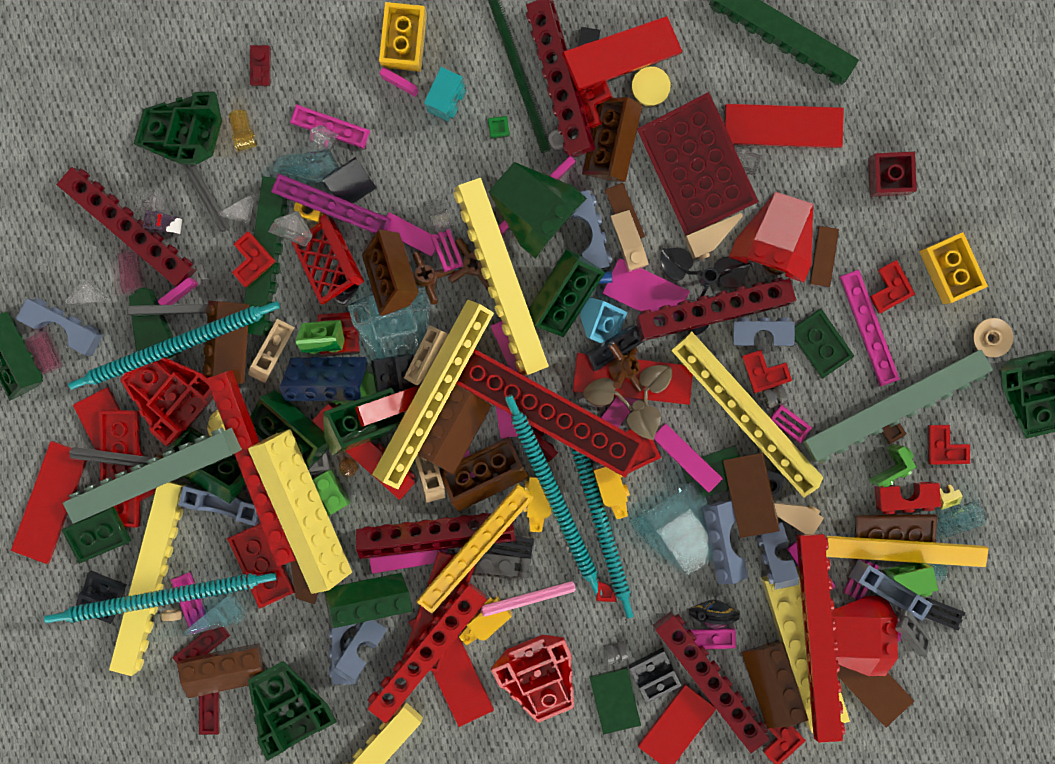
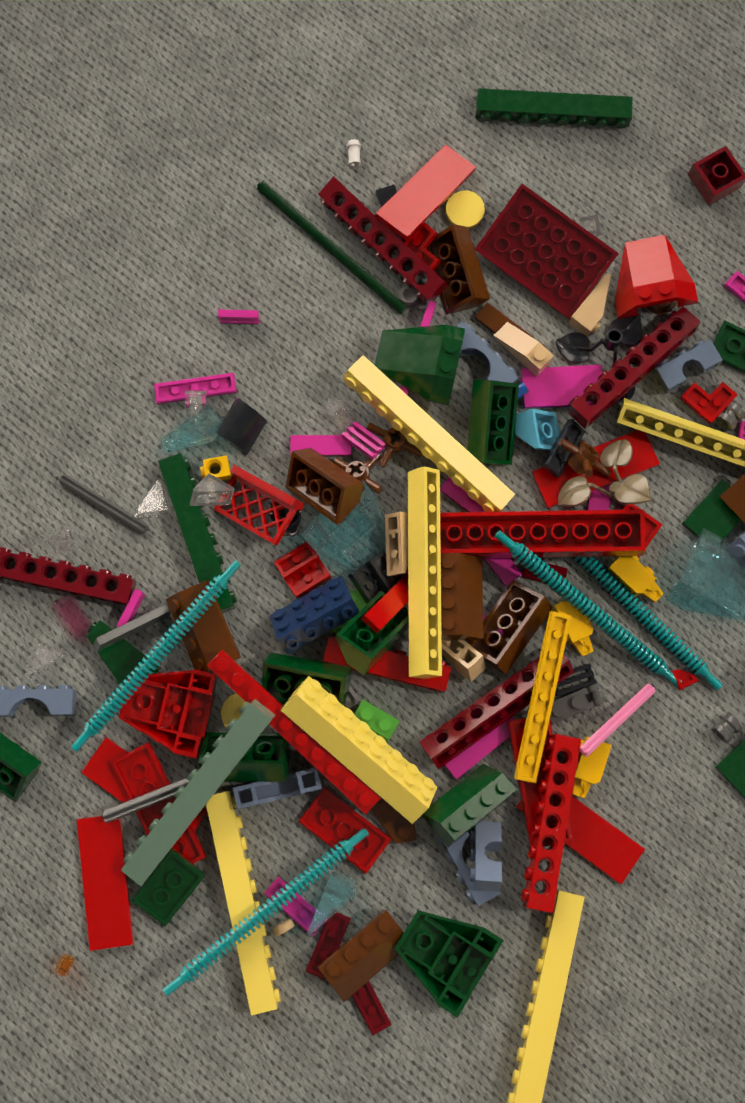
camera: 30 degrees left, 10 degrees down
clear pink tile [26,331,62,374] -> none
black slope [75,570,127,624] -> none
dark green wedge [133,91,222,165] -> none
clear purple leg [143,211,182,234] -> none
clear yellow piece [229,109,257,152] -> none
red plate [232,231,276,288] -> none
tan slope [248,319,295,383] -> none
dark red hinge [250,45,271,86] -> none
magenta tile [271,173,391,234] -> none
bright green slope [295,320,345,354] -> none
clear orange tile [339,458,358,477] -> none
yellow brick [379,2,427,72] -> none
teal brick [424,67,467,122] -> none
green tile [488,116,510,139] -> none
red wedge [491,634,574,723] -> none
dark pink tile [654,424,723,493] -> none
red tile [724,104,844,148] -> none
reddish brown tile [809,226,839,288] -> none

